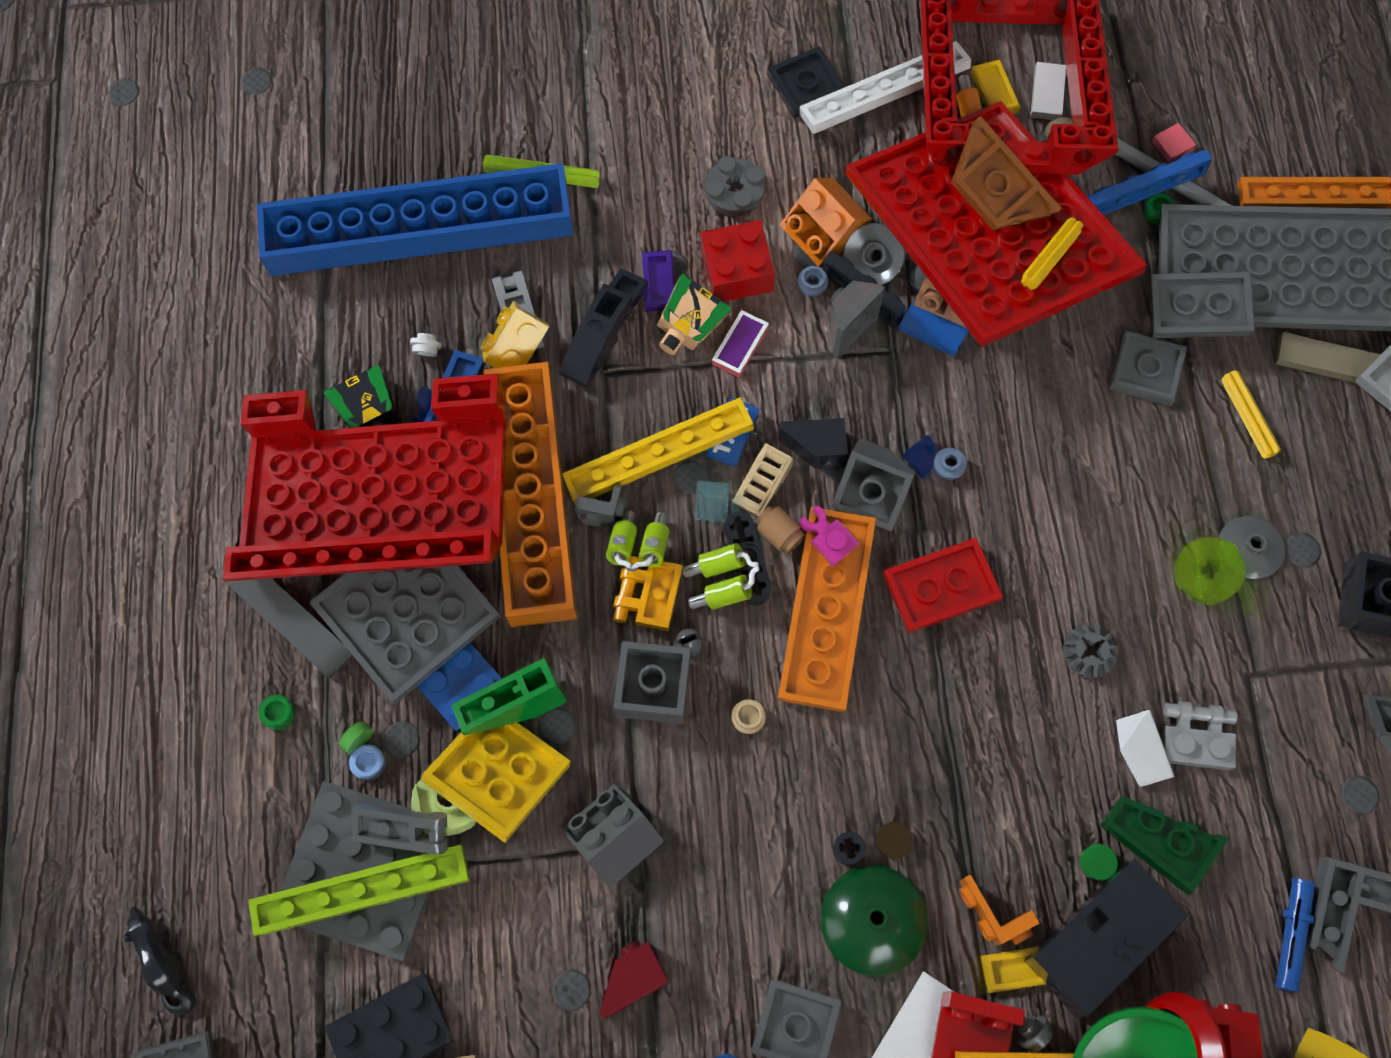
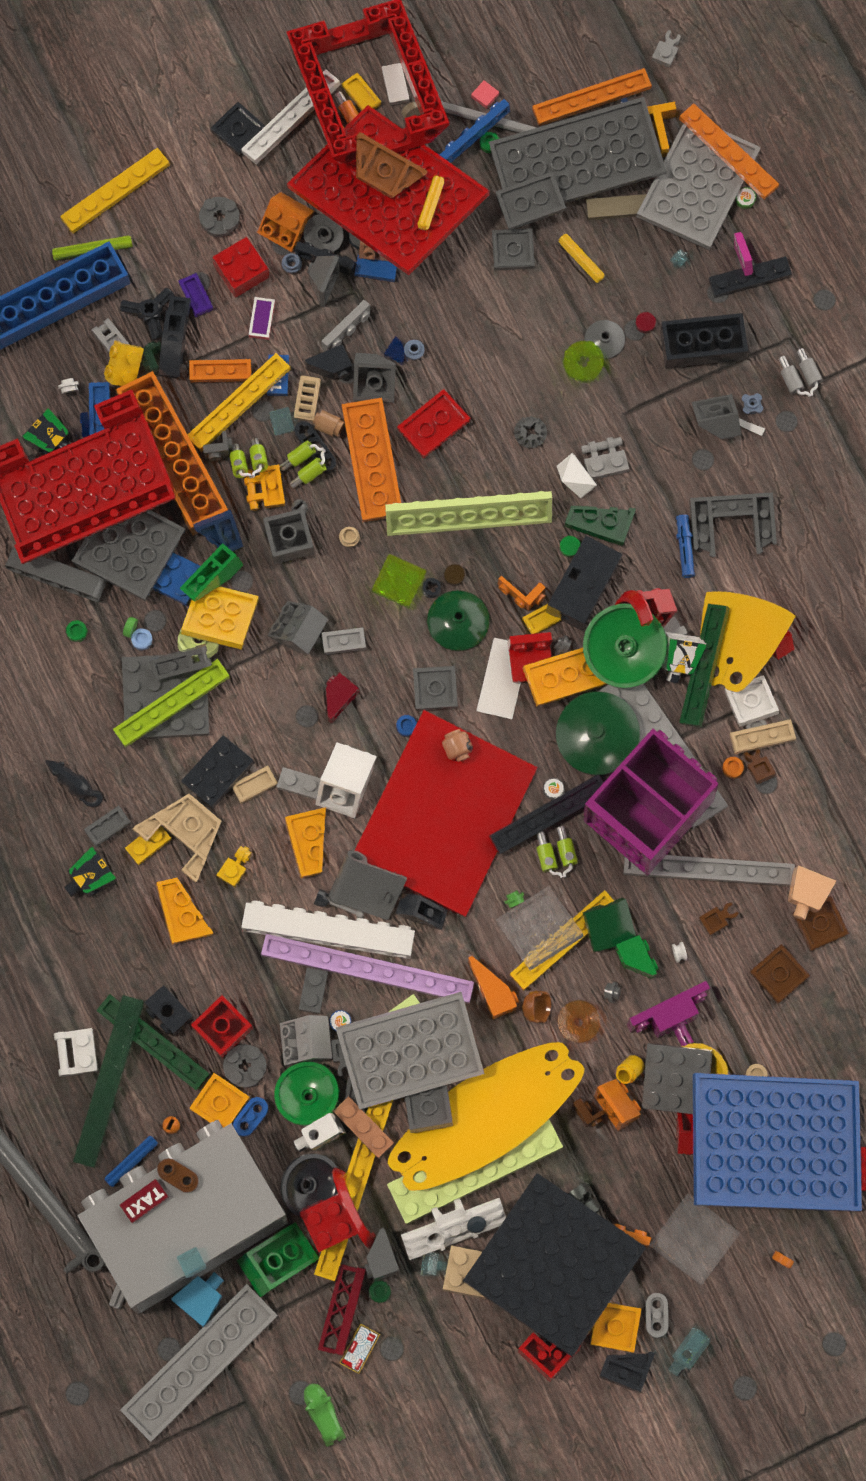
camera: 25 degrees left, 5 degrees up
torso [657,273,732,355] -> none
dark pink plate [800,505,859,567] -> none
none -> yellow plate [60,148,170,234]
none -> black bush [120,288,174,340]
none -> clear green bracket [141,342,162,376]
none -> orange plate [189,359,251,383]
none -> dark blue wing [193,510,244,551]
none -> light grey plate [321,300,370,351]
none -> light grey plate [322,628,366,655]
none -> clear neon green plate [371,554,427,609]
none -> yellowish green plate [385,491,552,536]
none -> dark red tile [635,312,656,334]

